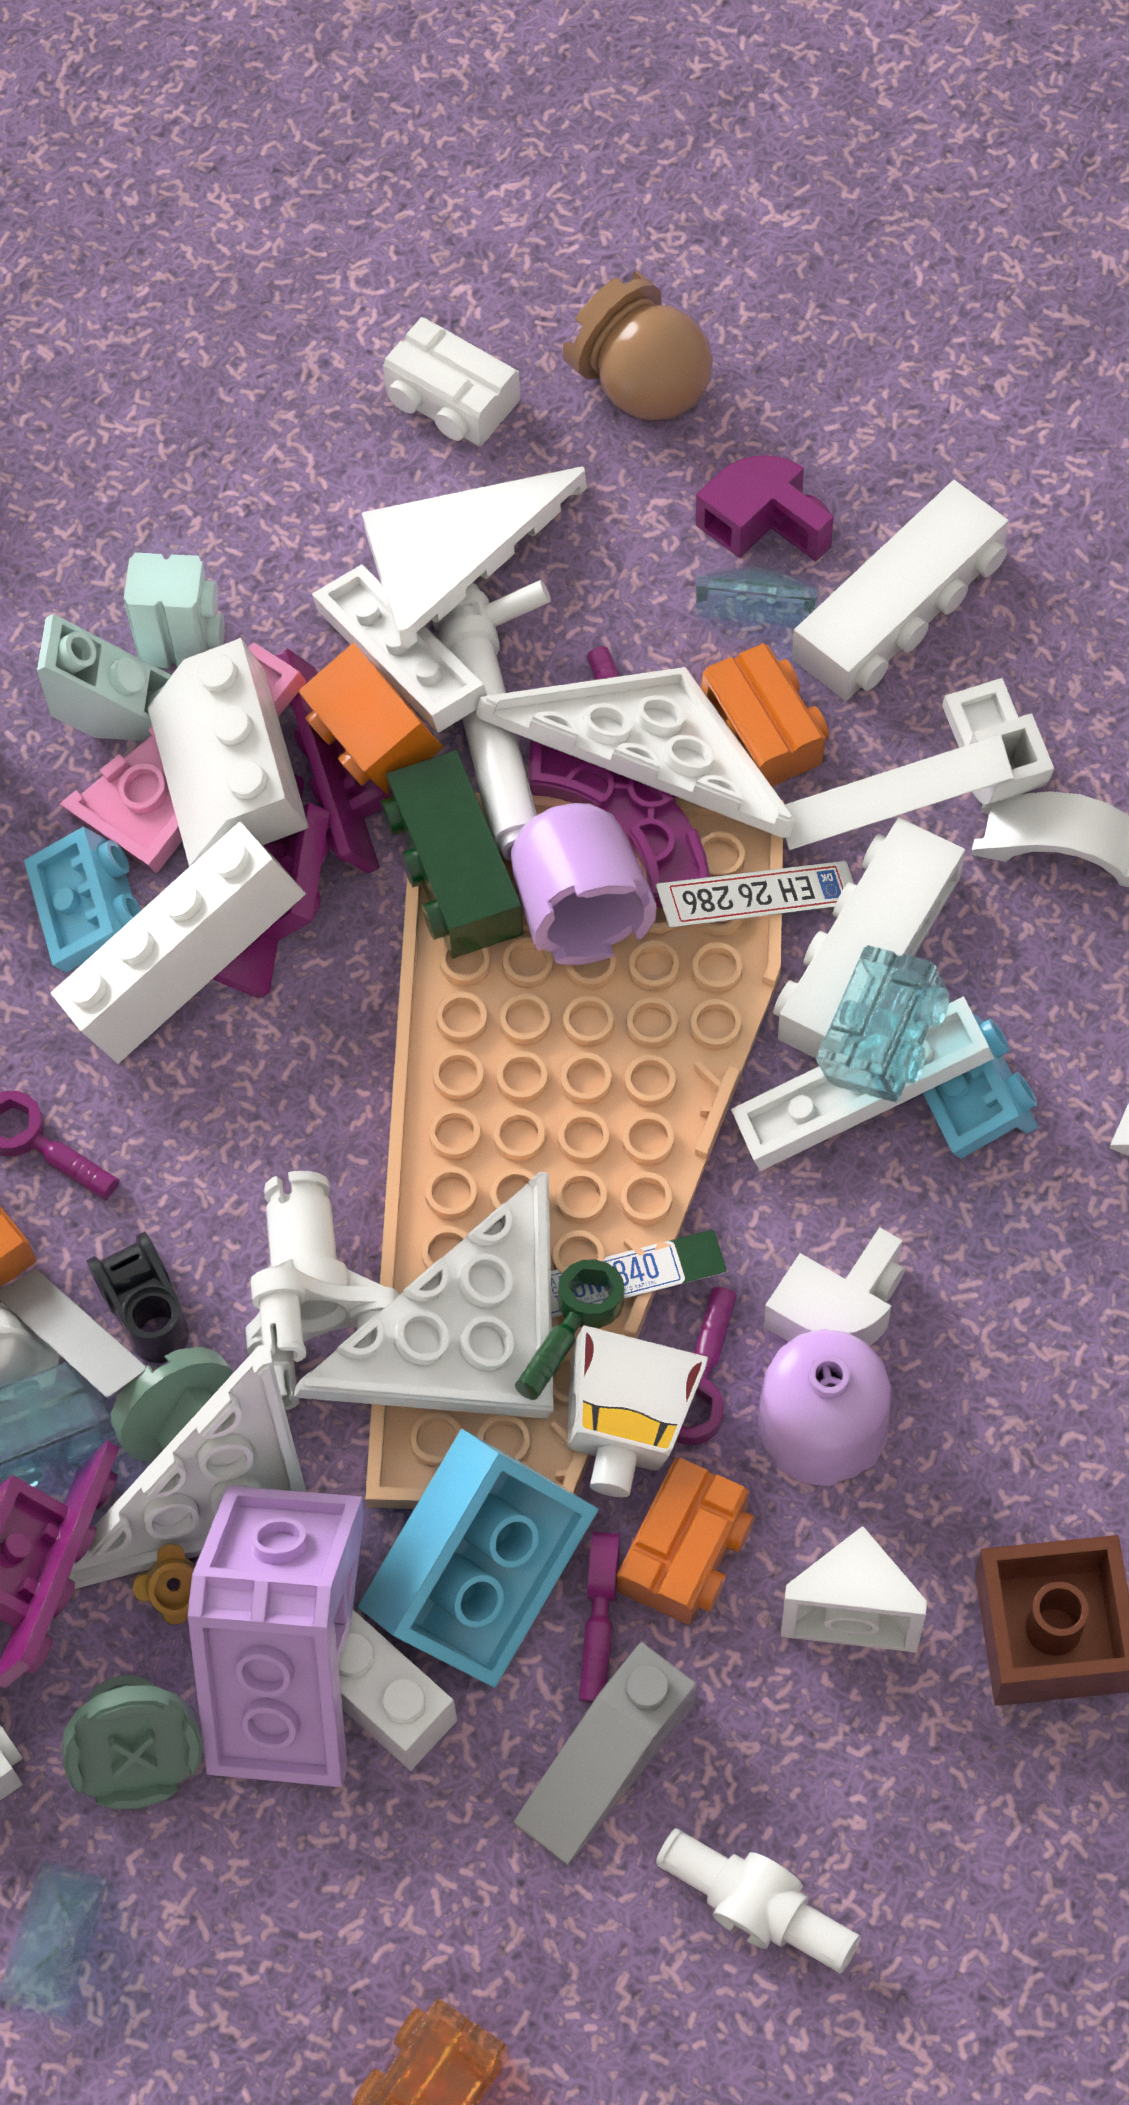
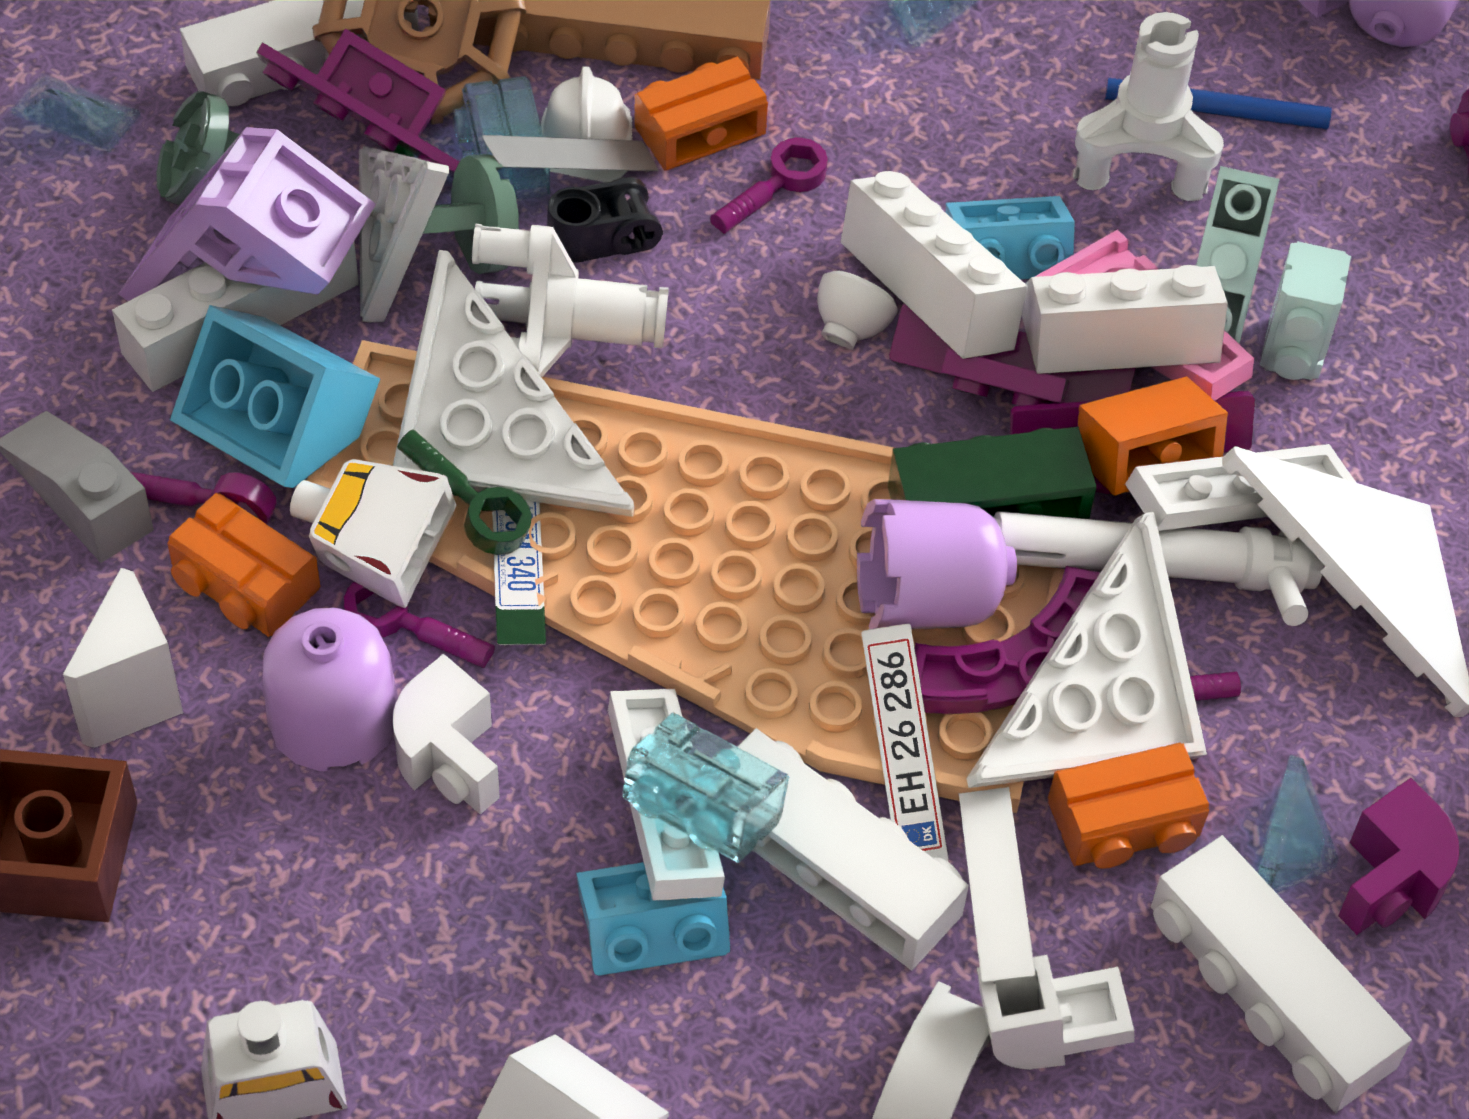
camera: 95 degrees right, 10 degrees down
none -> white brick [817,271,898,350]

